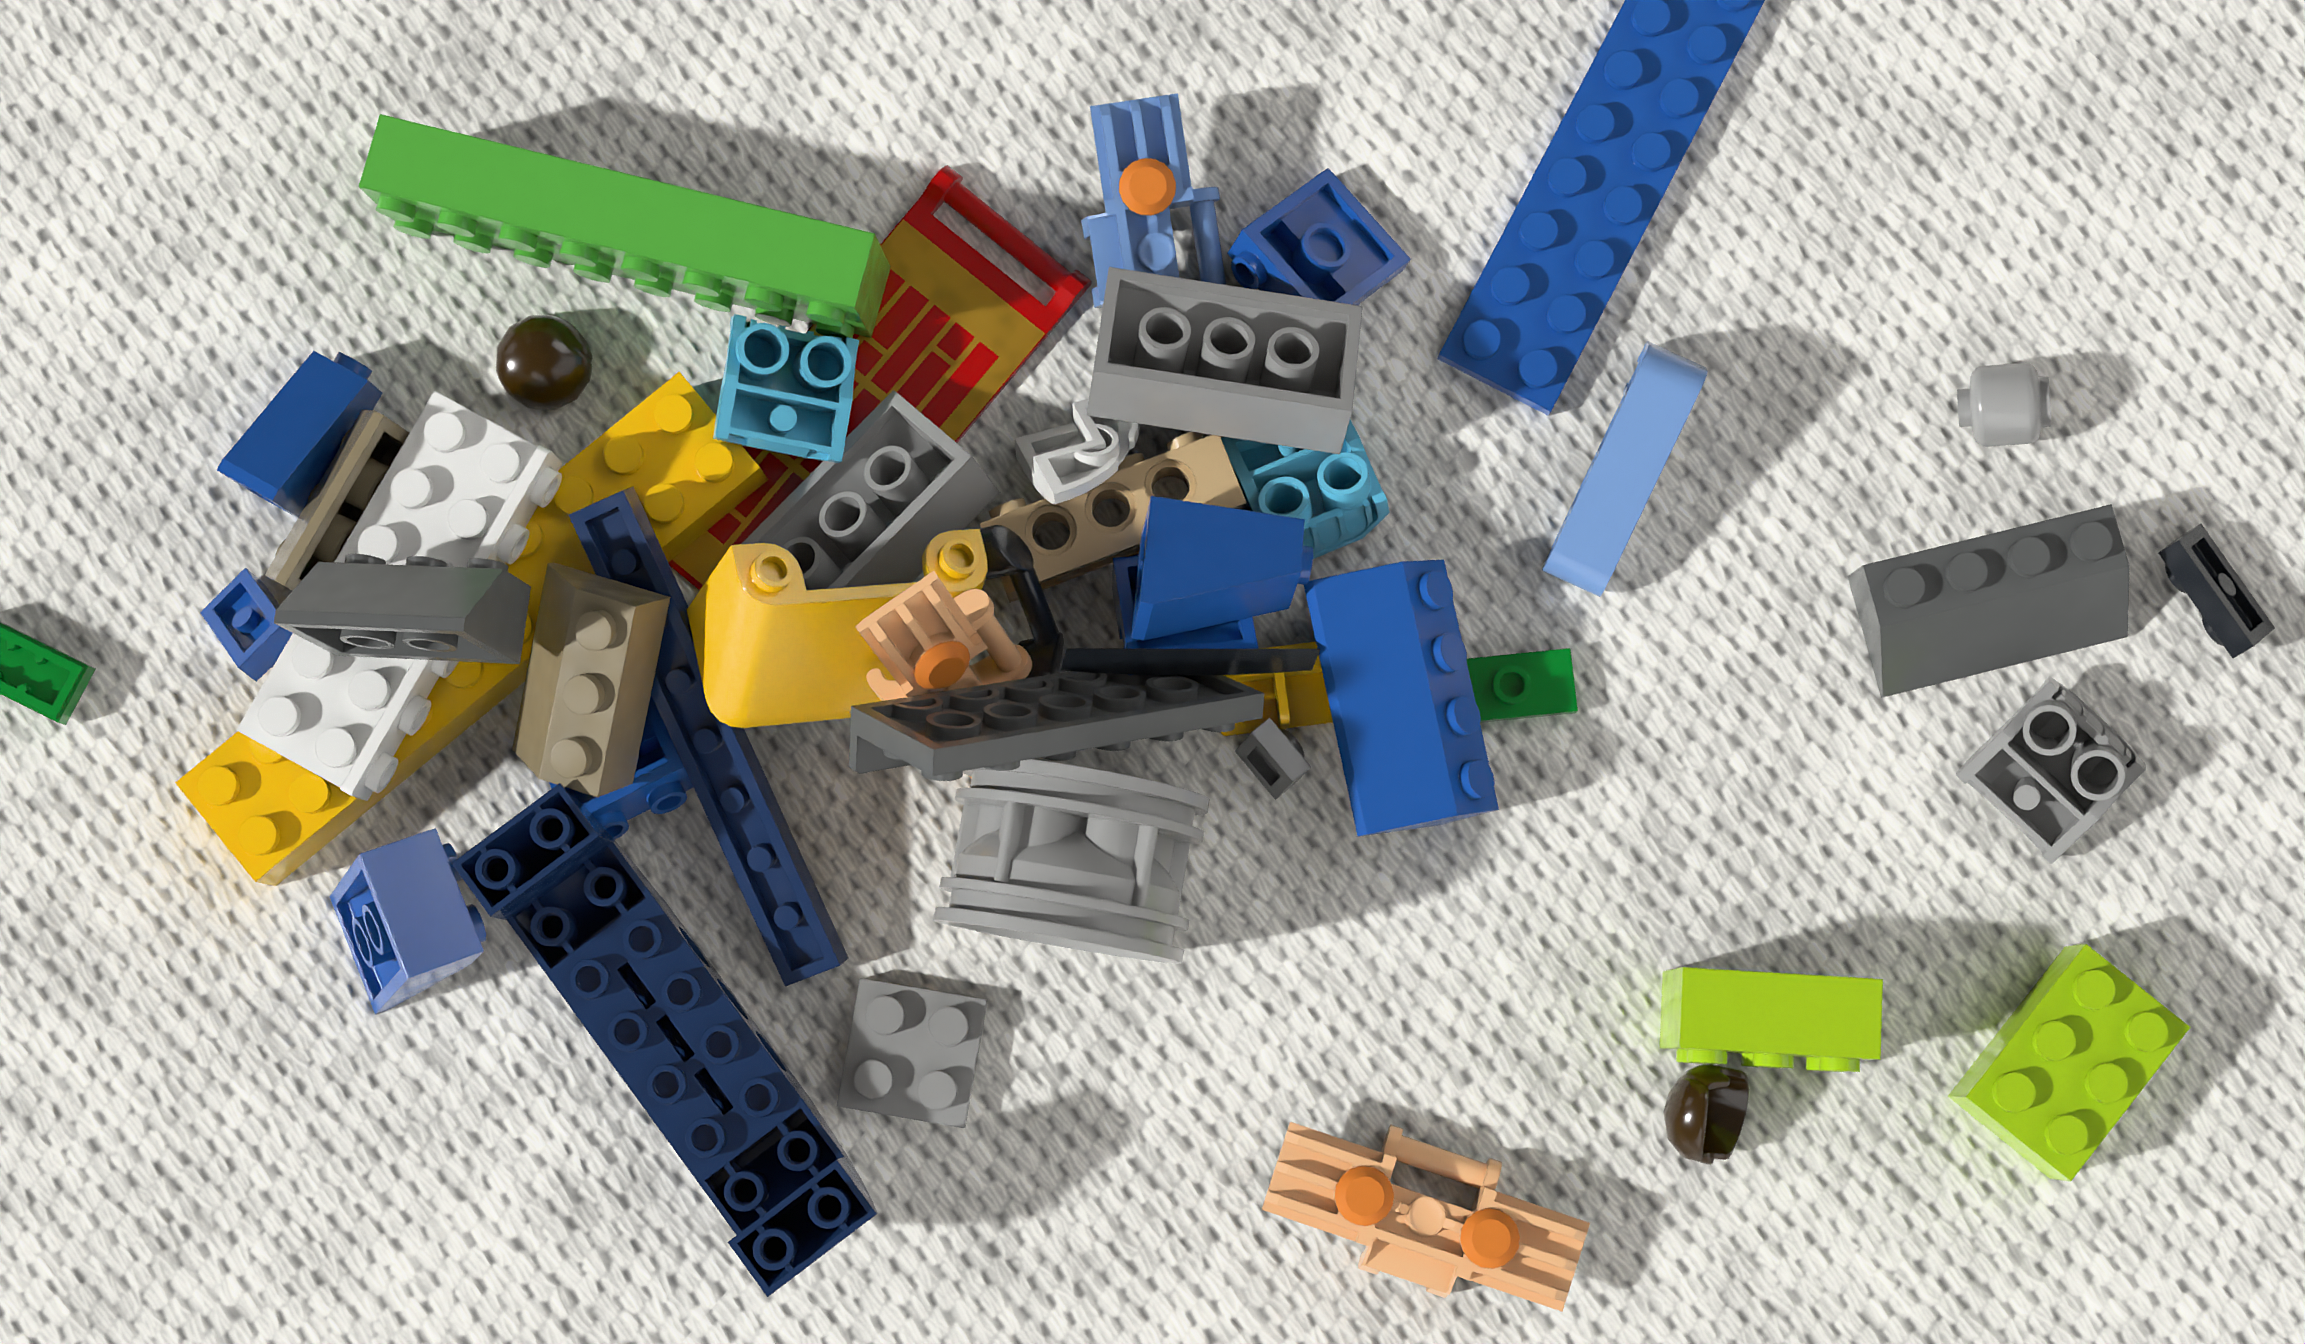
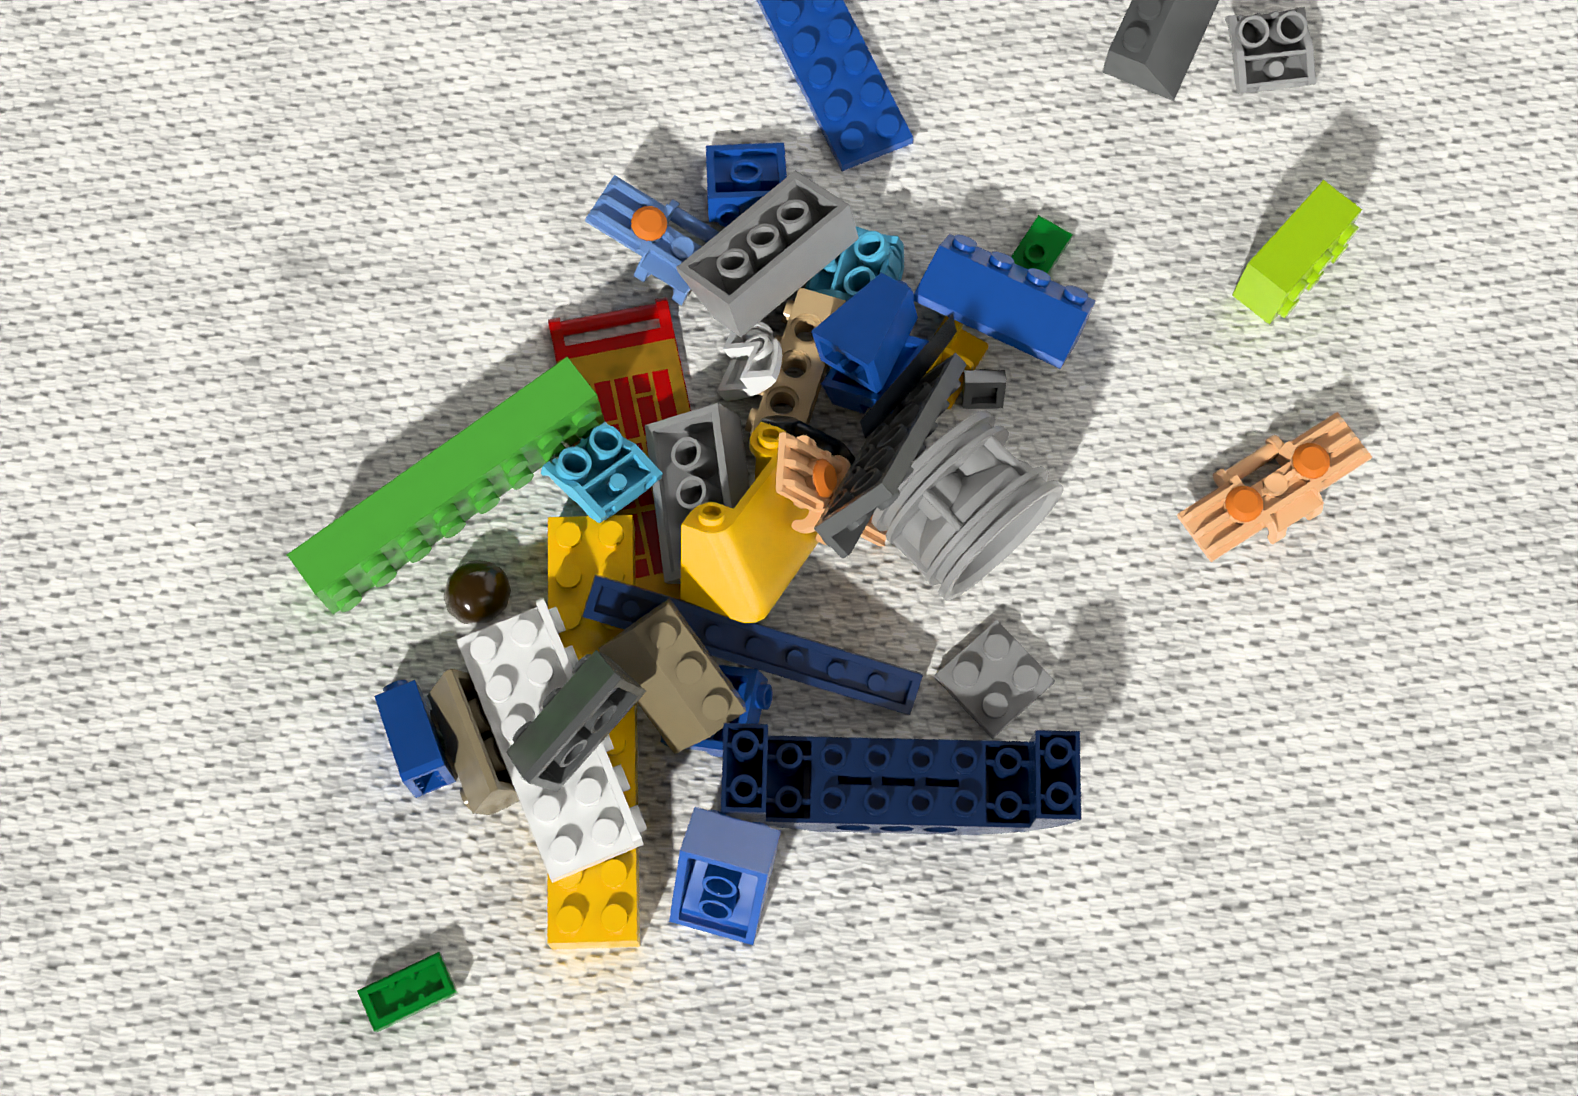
camera: 55 degrees left, 10 degrees down
blue plate [200,568,293,682] -> none
medium blue beam [1542,341,1708,597] -> none
dark brown hair [1663,1064,1749,1165] -> none
lime brick [1948,944,2191,1182] -> none

